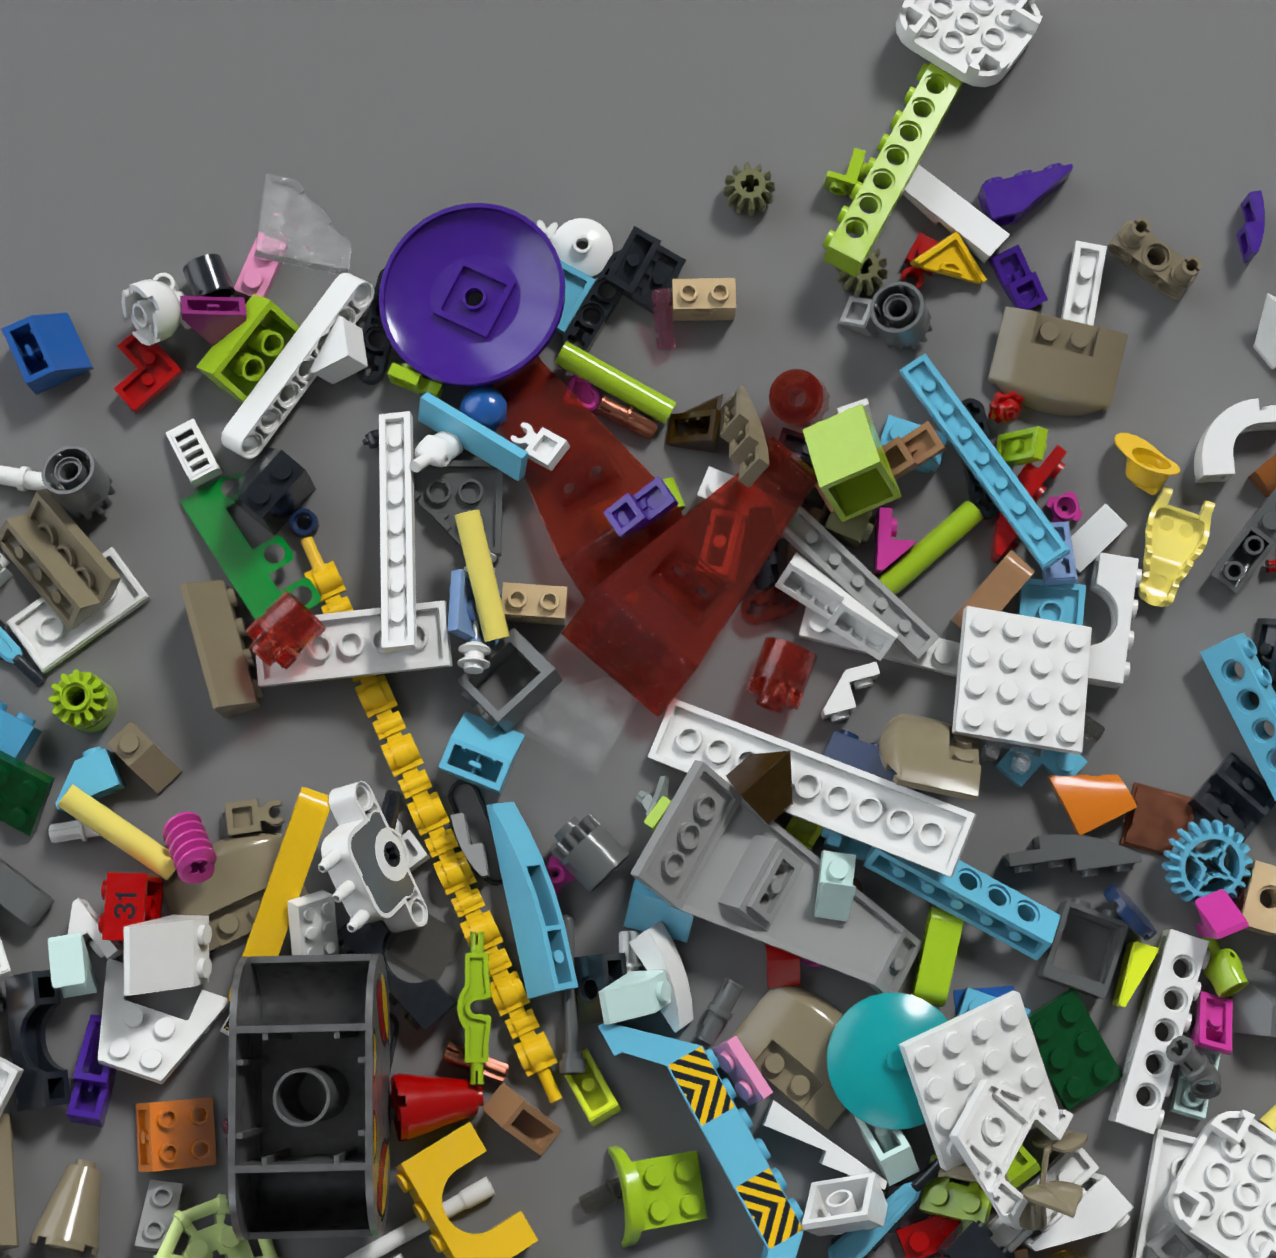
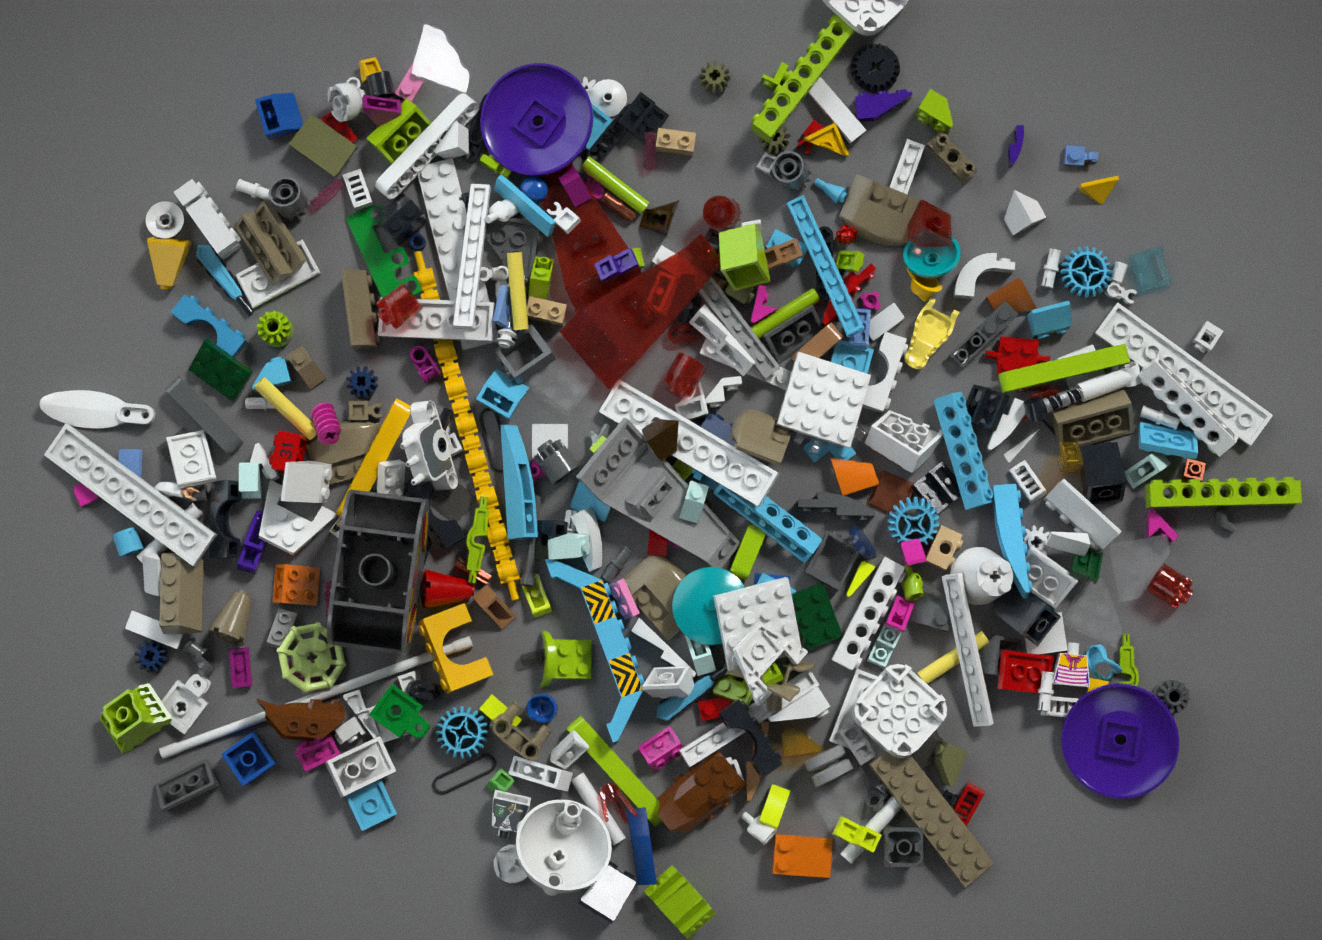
camera: 10 degrees right, 5 degrees up
light grey slope [451,813,490,878] -> none
dark tan slope [720,385,769,488] -> none
dark purple slope [988,244,1048,310] -> none
dark grey connector [1166,1035,1222,1099] -> none
none -> olive tile [289,114,358,178]
none -> clear pink axle [311,178,344,209]
none -> dark blue gear [346,366,378,399]
none -> yellow slope [359,57,382,83]
none -> magenta piece [410,346,442,384]
none -> white plate [418,158,499,350]
none -> white bar [479,266,509,299]
none -> lime slope [528,256,554,300]
none -> white sticker [532,424,568,460]
none -> magenta slope [557,167,592,208]
none -> white slope [675,380,708,421]
none -> dark grey slope [763,305,824,363]
none -> medium azure cone [814,178,848,205]
none -> black gear [851,43,900,92]
none -> white wedge [865,410,944,473]
none -> teal dish [903,231,961,278]
none -> clear red slope [908,199,952,248]
none -> lime slope [915,89,953,136]

